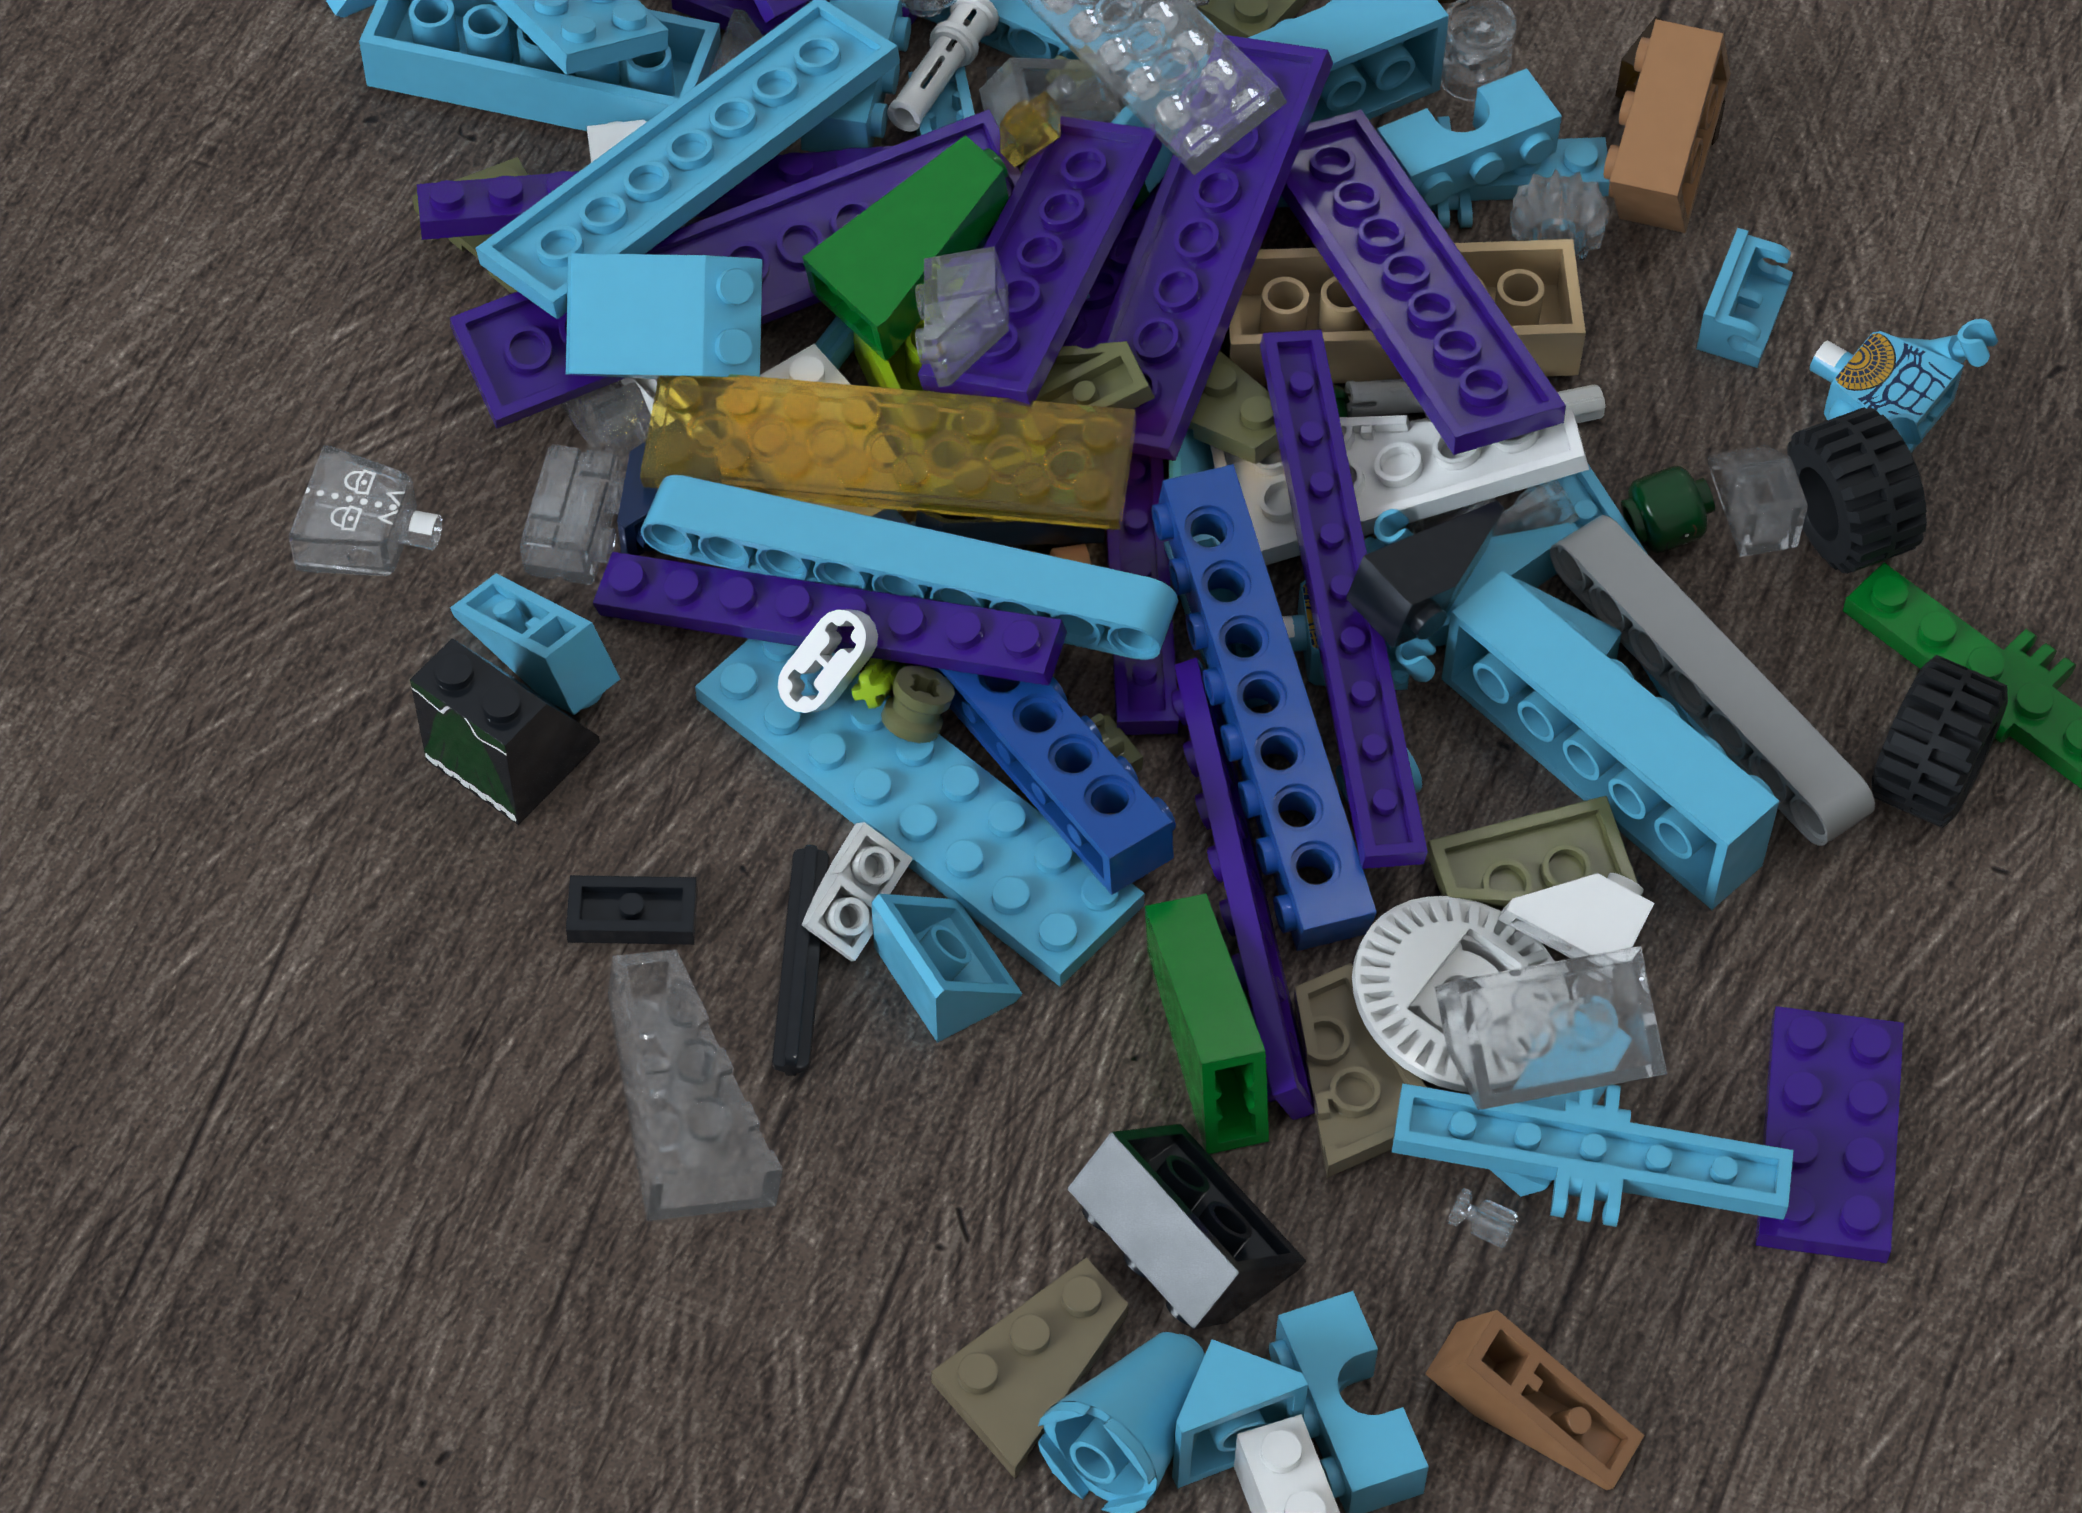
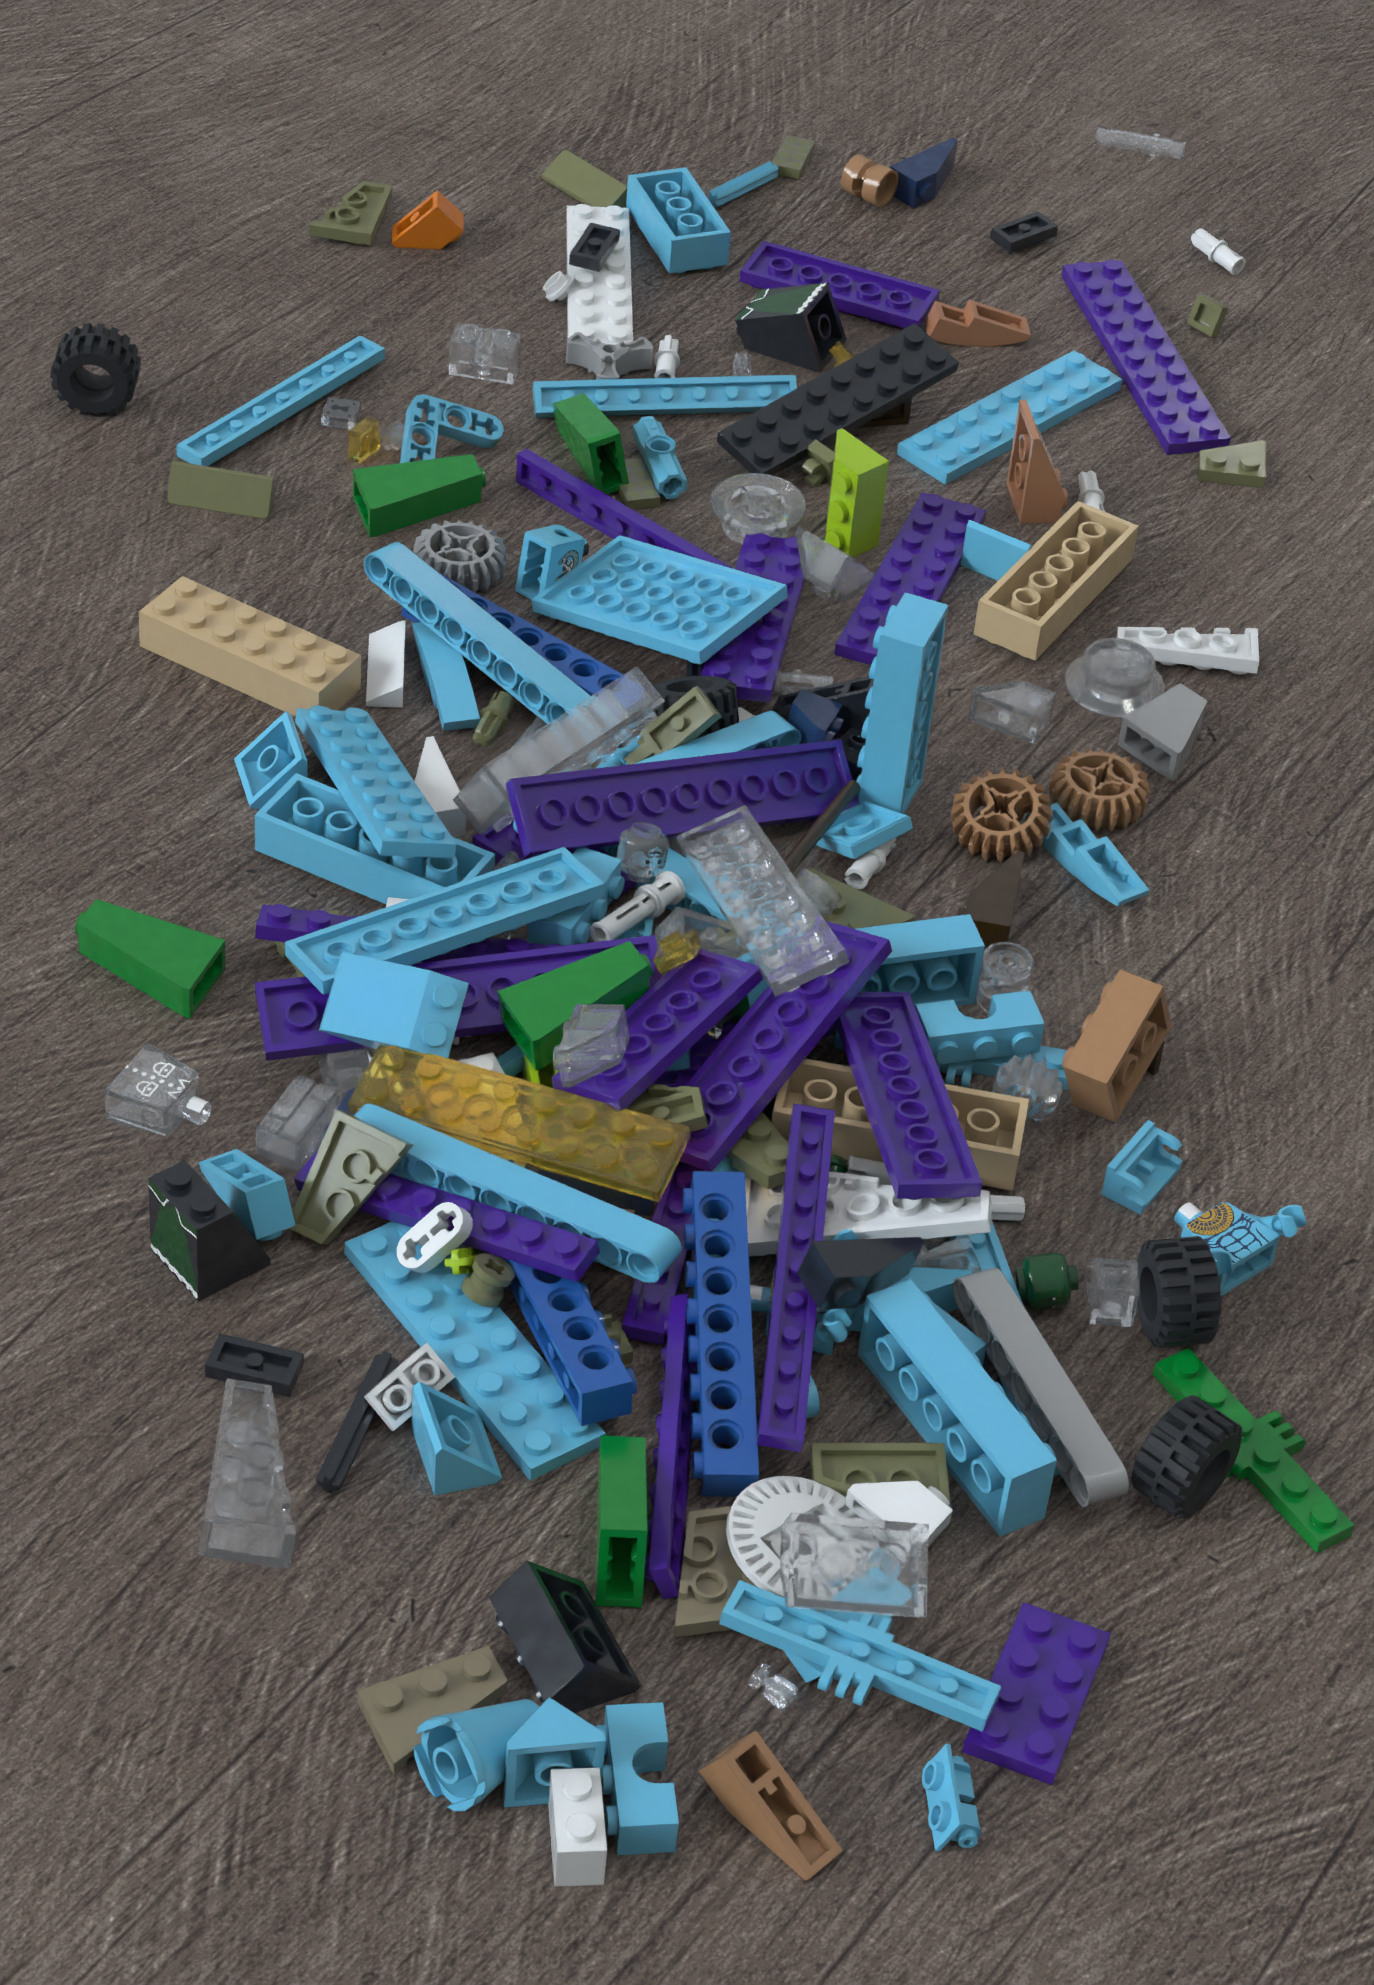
camera: 10 degrees right, 15 degrees down
none -> green slope [75,899,226,1019]
none -> olive wing [289,1110,413,1245]
none -> medium azure hinge [922,1743,981,1852]

